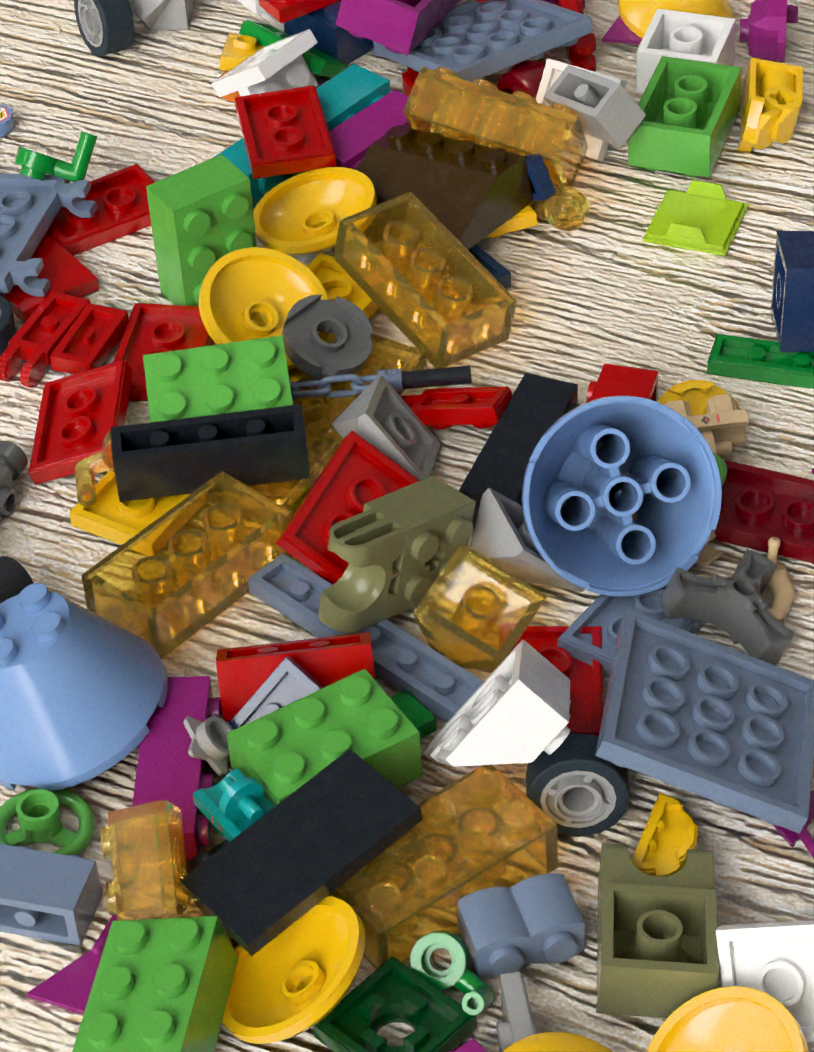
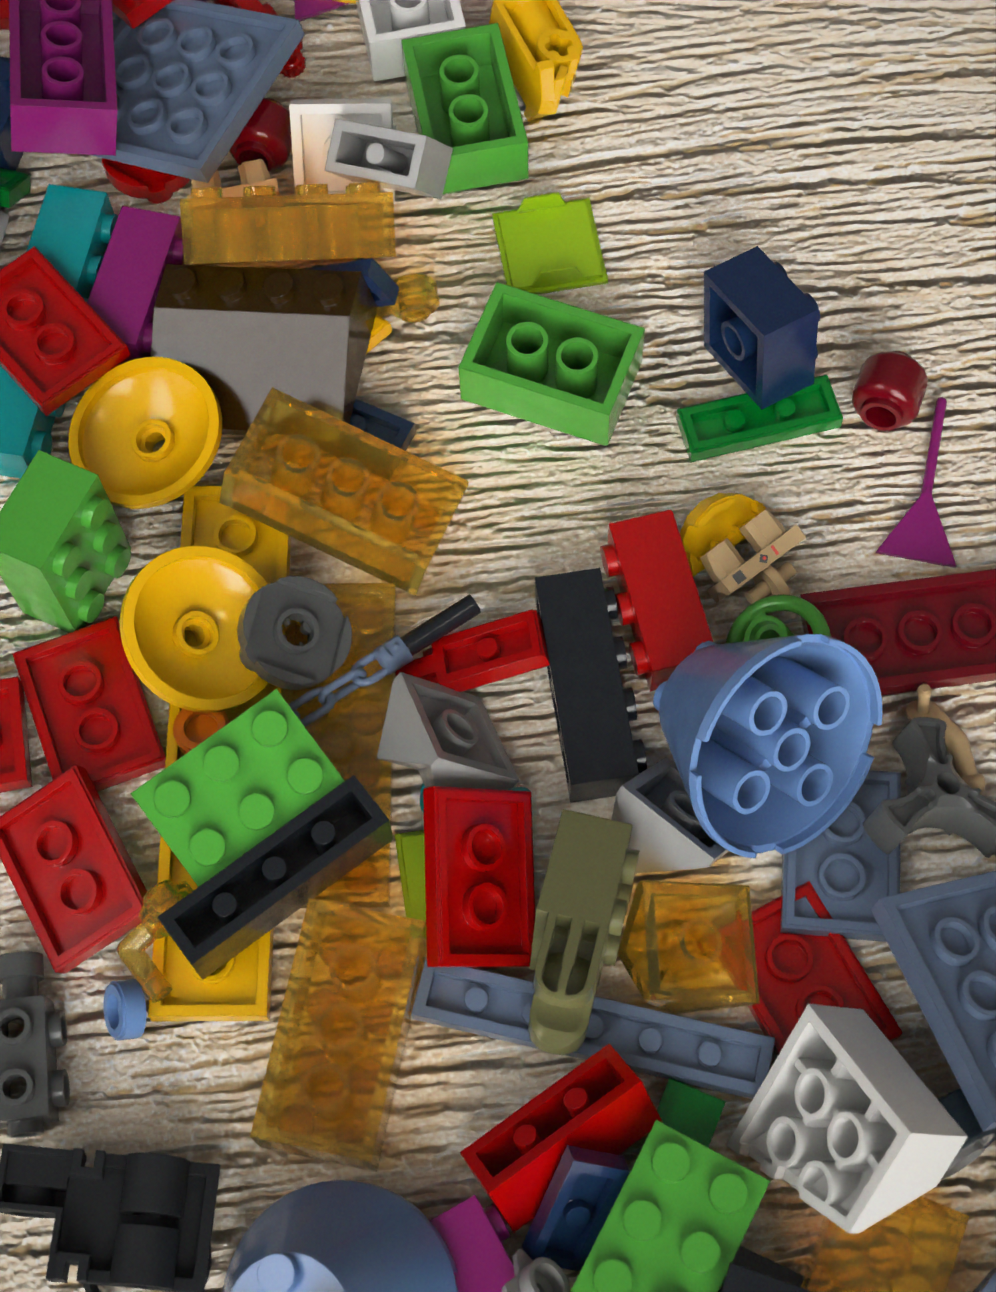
camera: 30 degrees left, 25 degrees up
none -> medium blue tile [103,979,146,1041]
none -> bright green brick [458,282,645,447]

